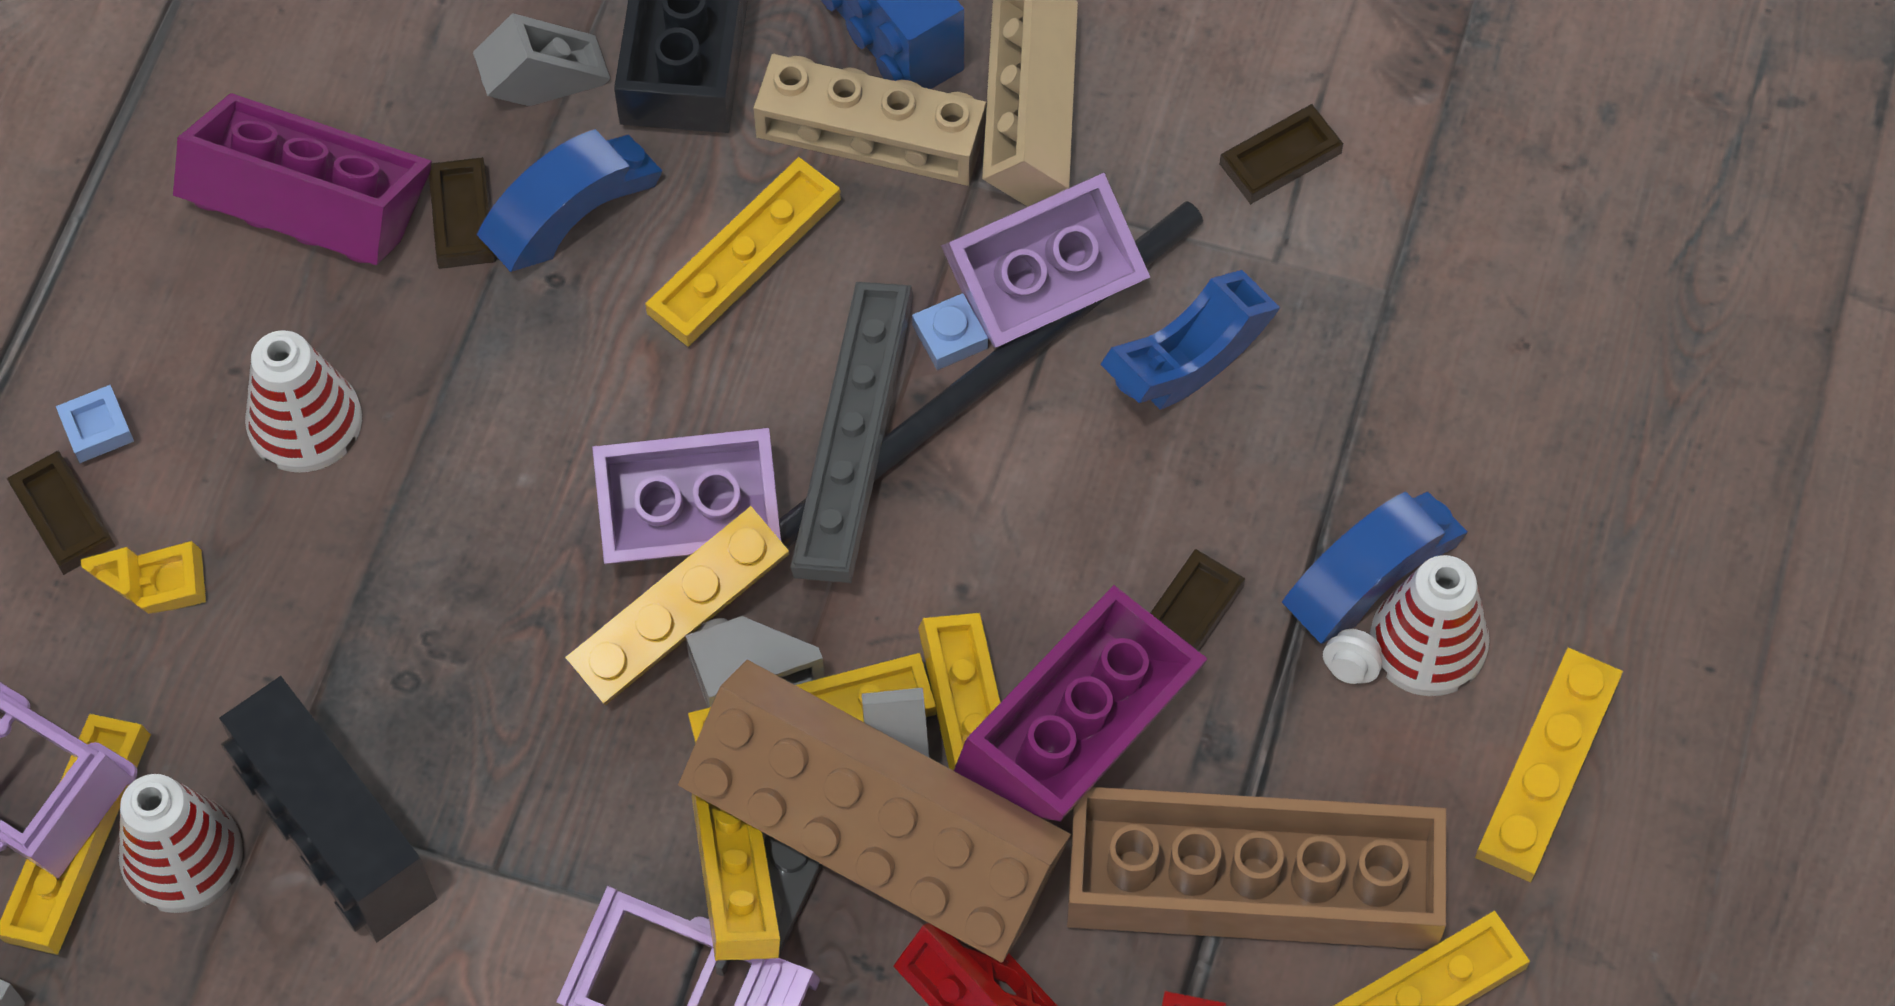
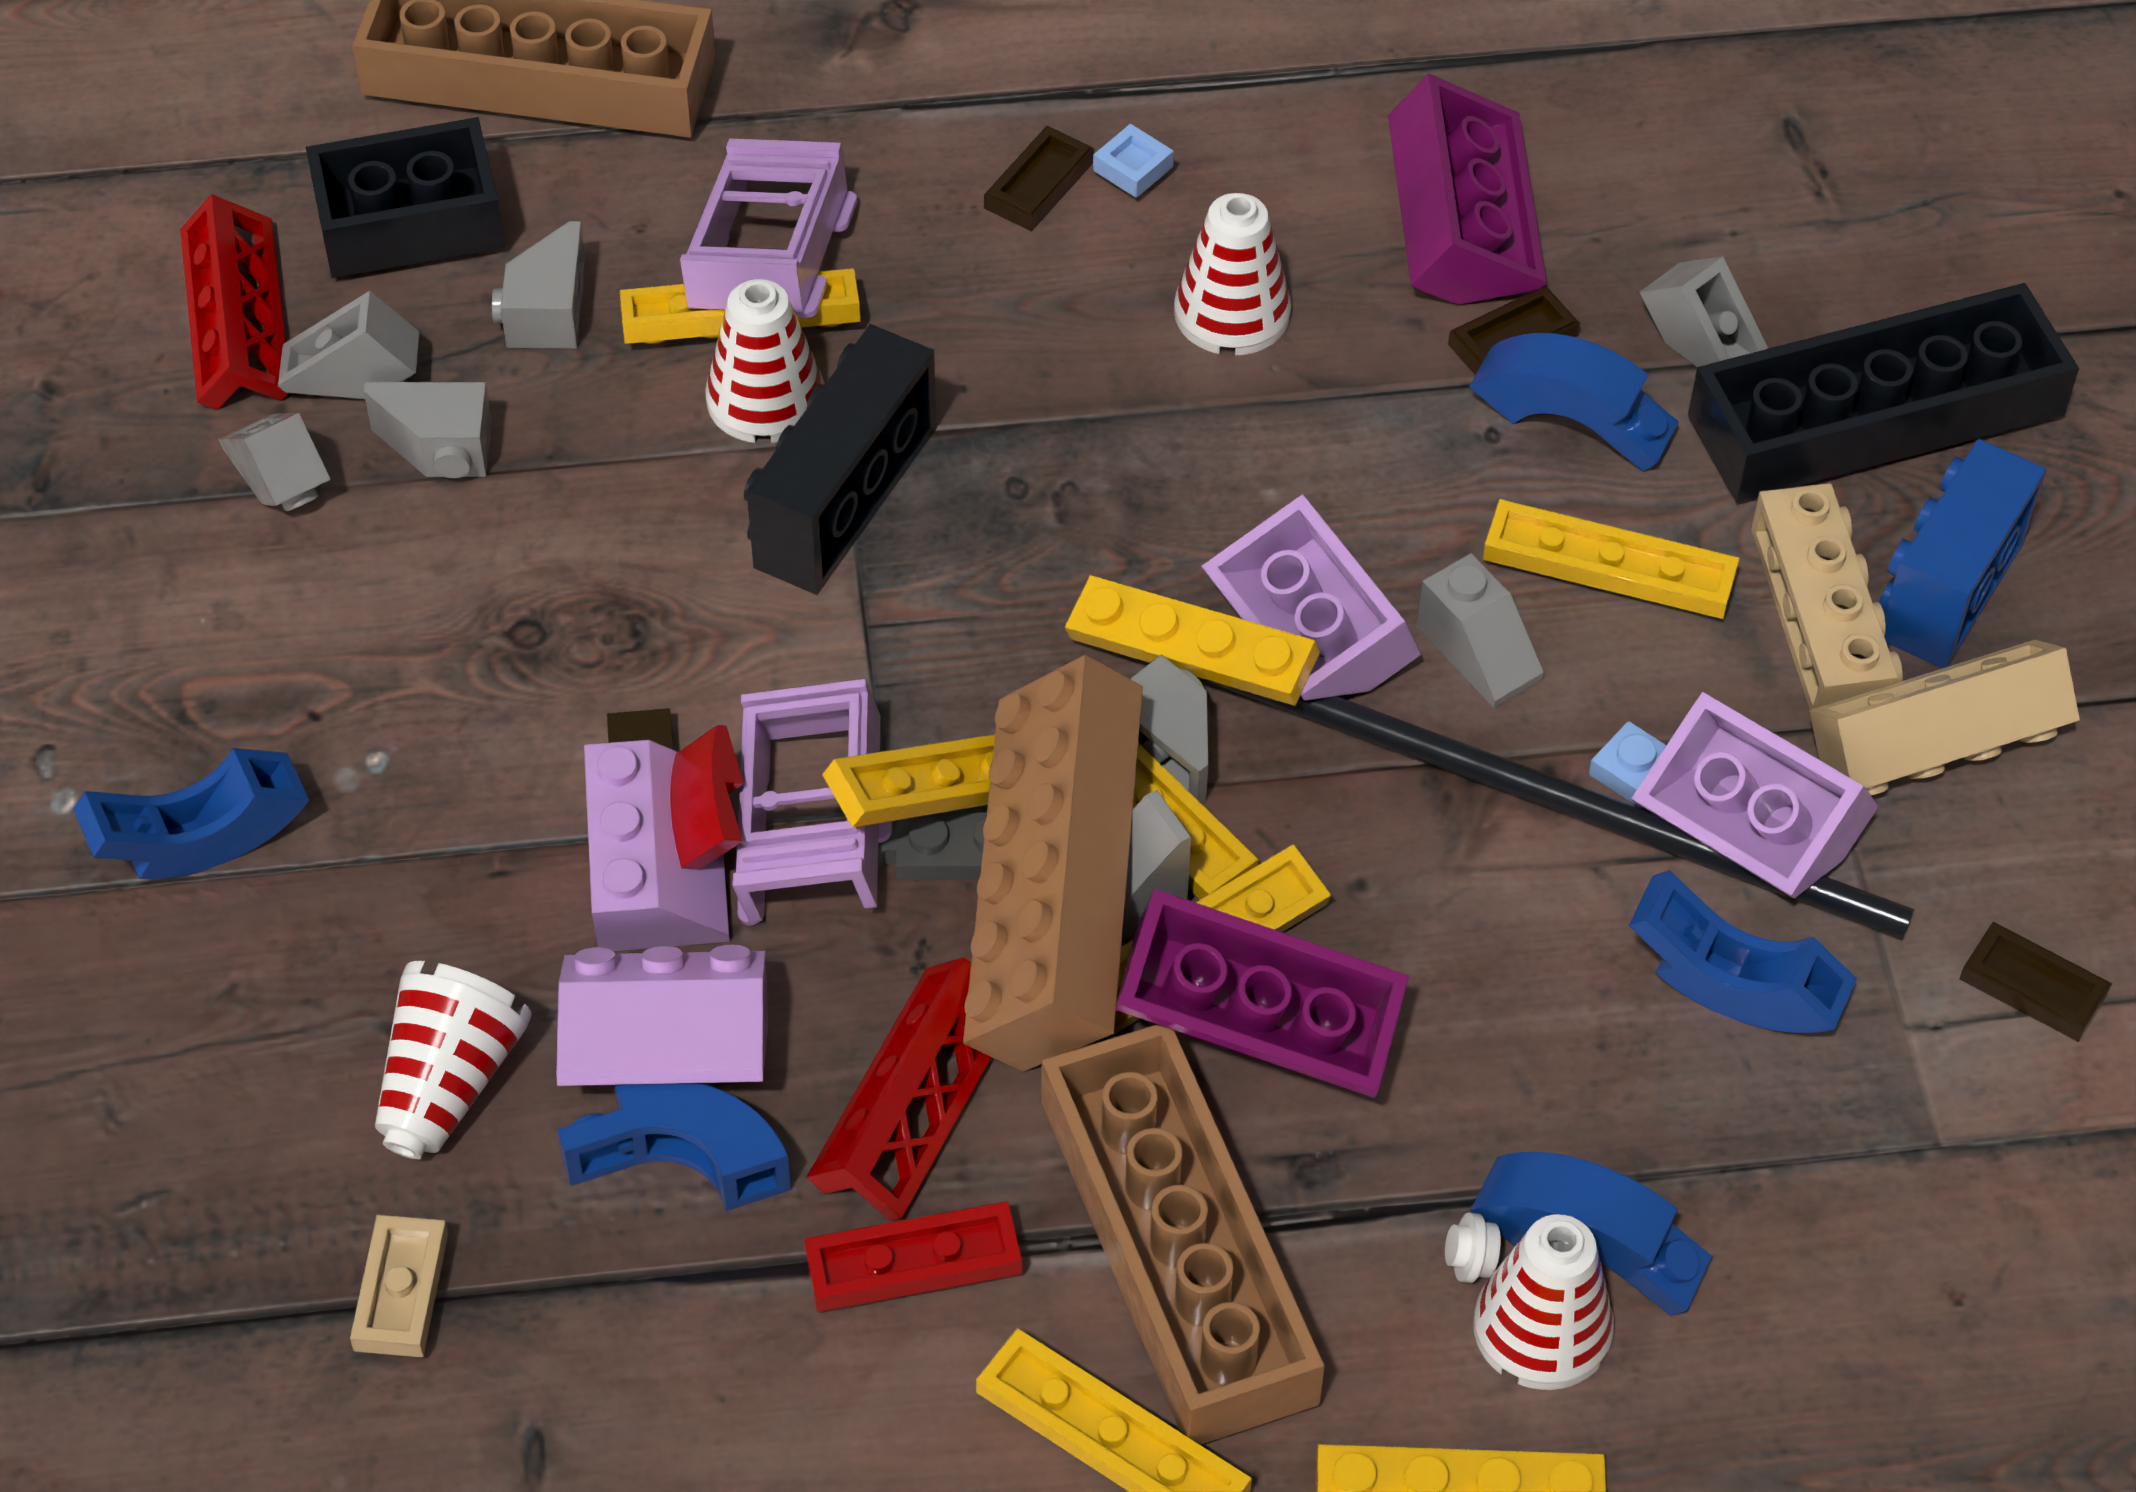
camera: 65 degrees right, 10 degrees down
yellow slope [81,541,206,614] -> none
dark grey tile [791,282,914,583] -> none
dark brown tile [1150,549,1245,651] -> none
none -> light grey slope [1416,553,1544,708]

